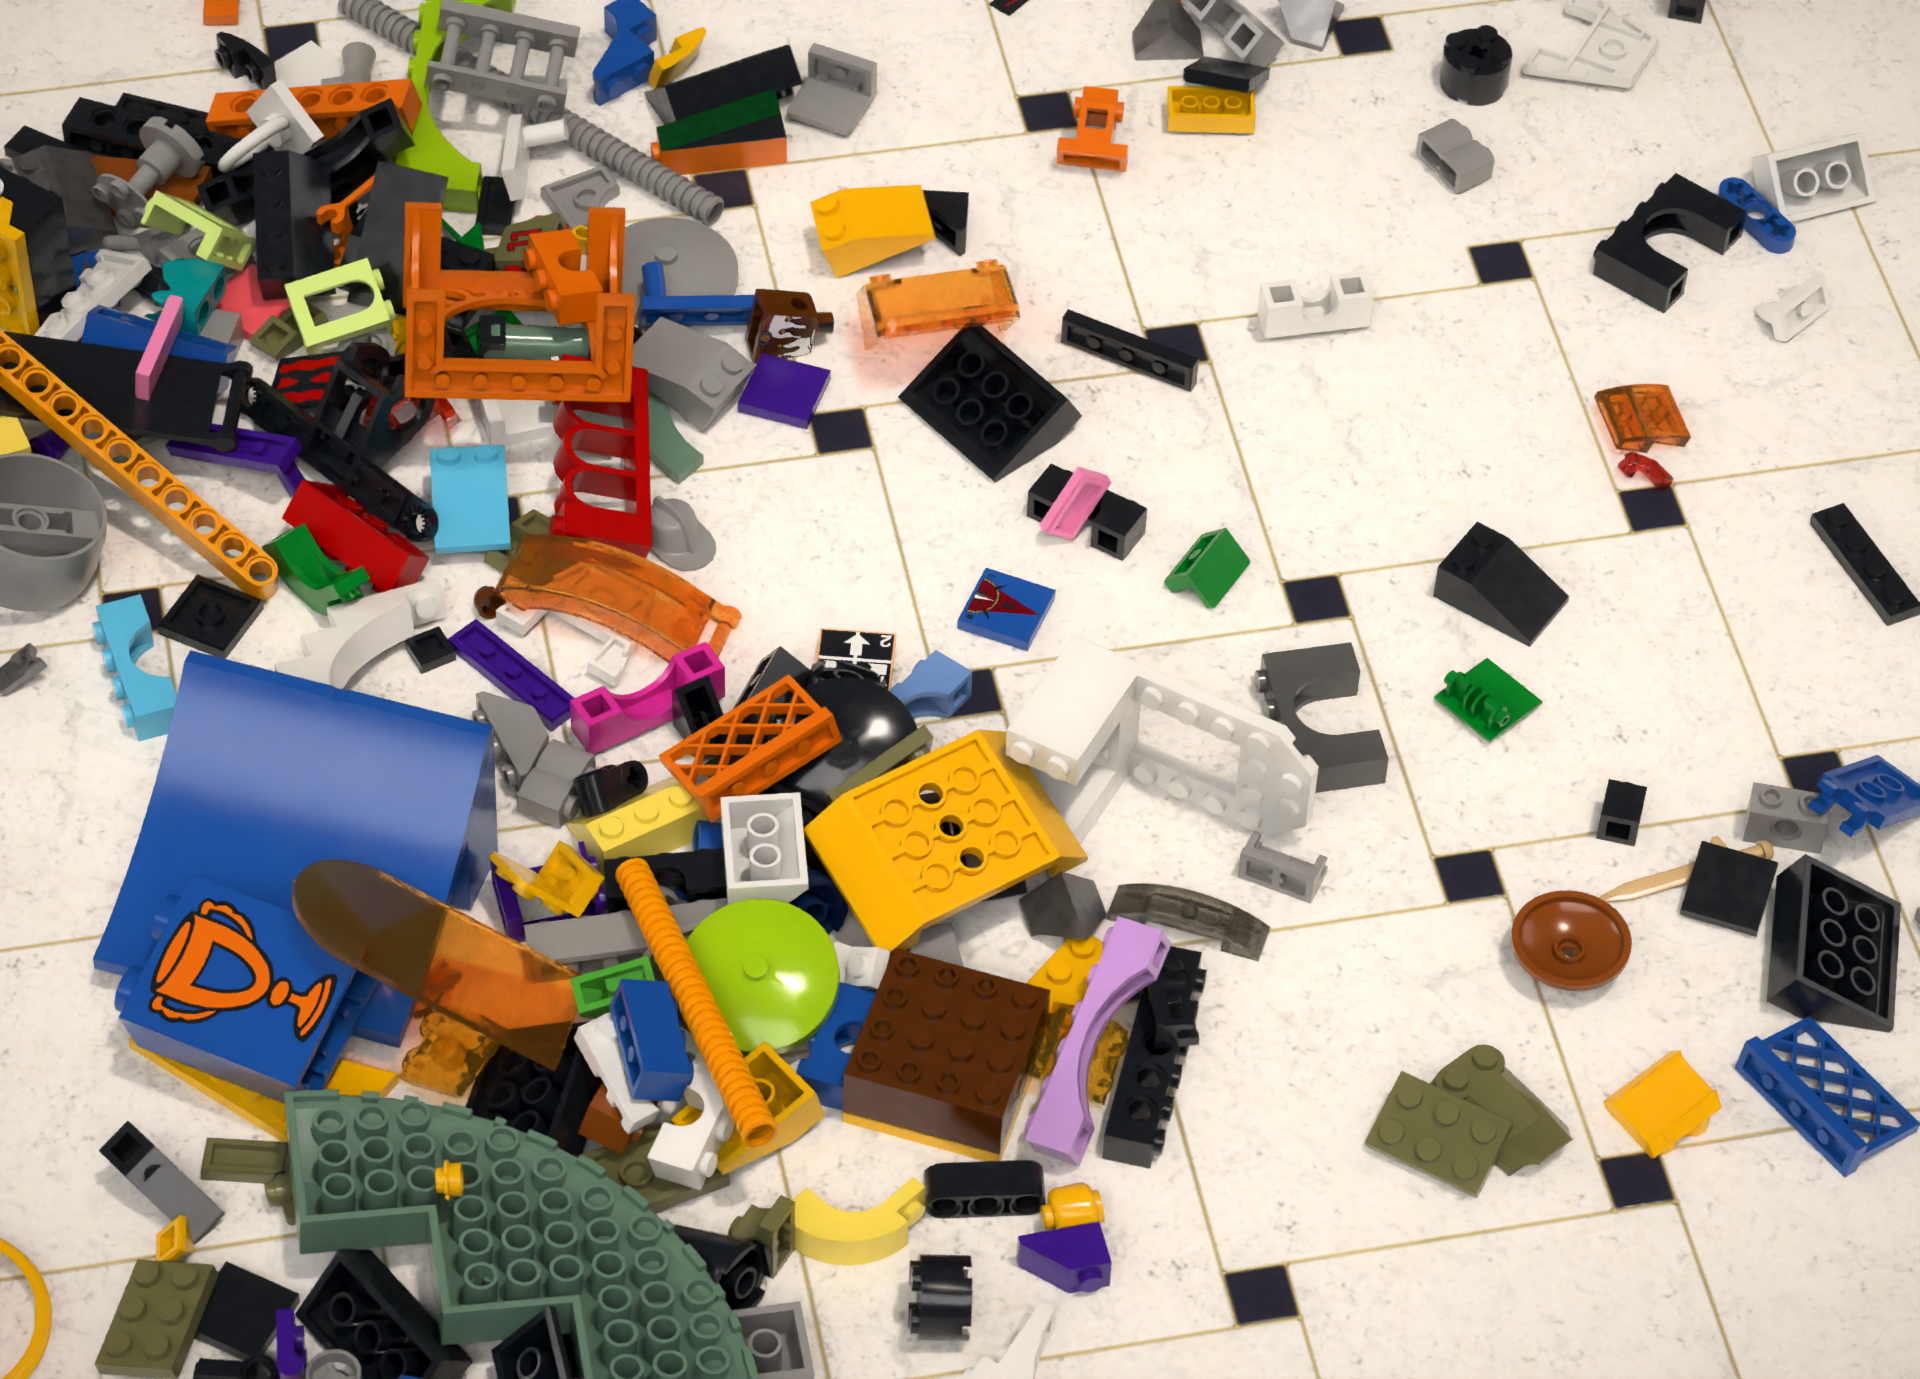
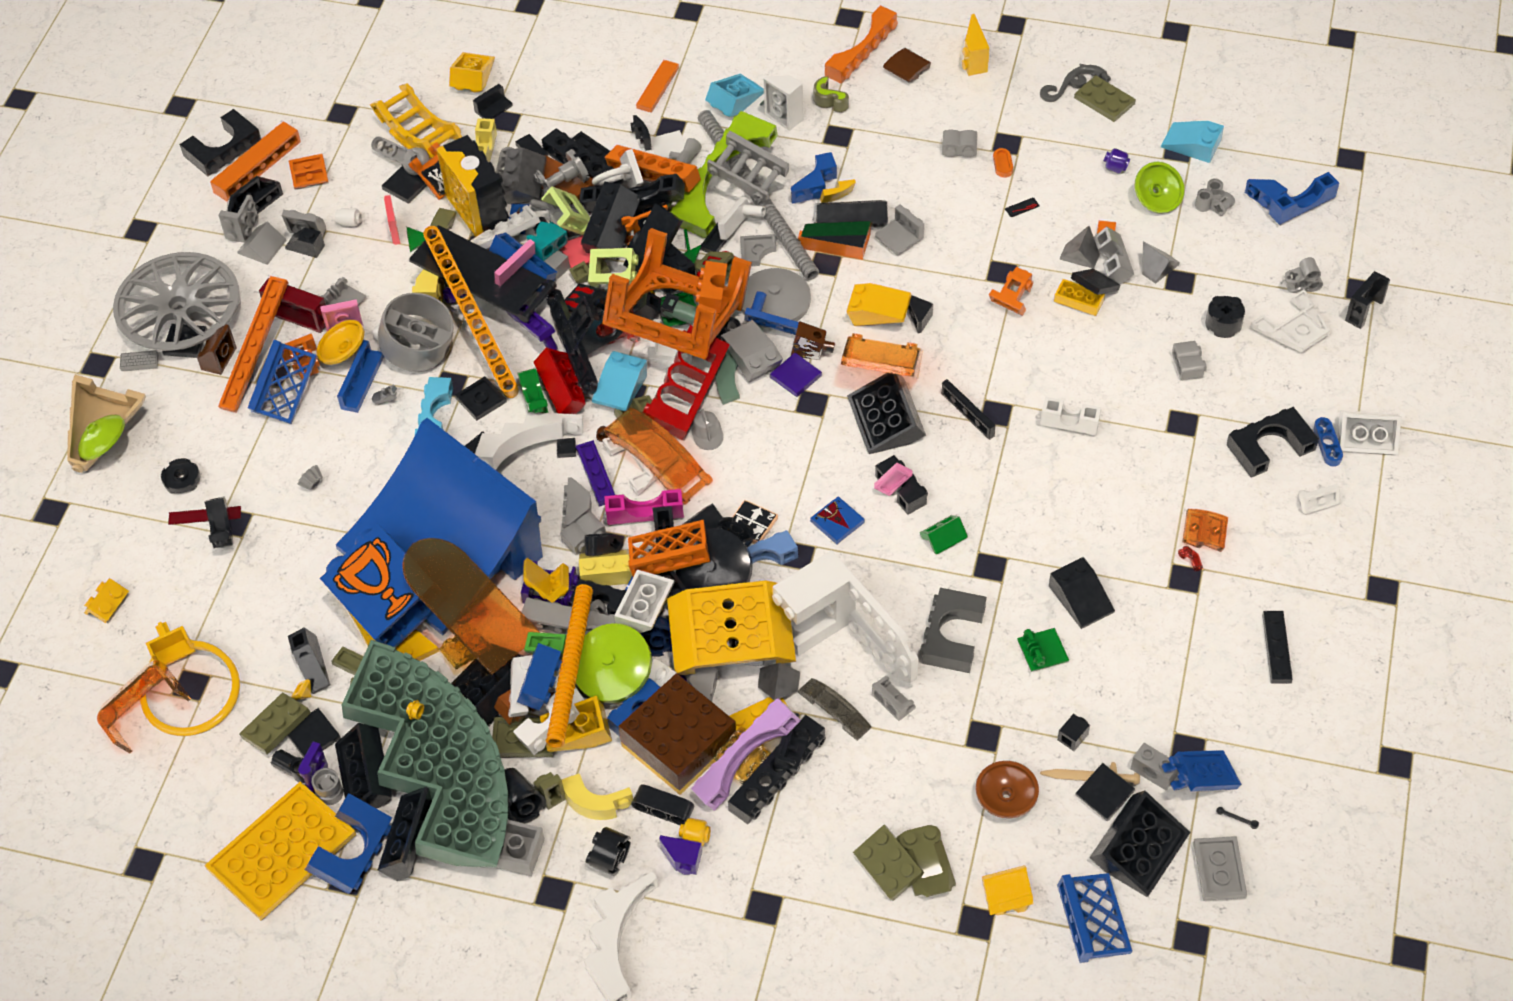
camera: 30 degrees right, 5 degrees up
olive plate [826,725,934,807] -> none

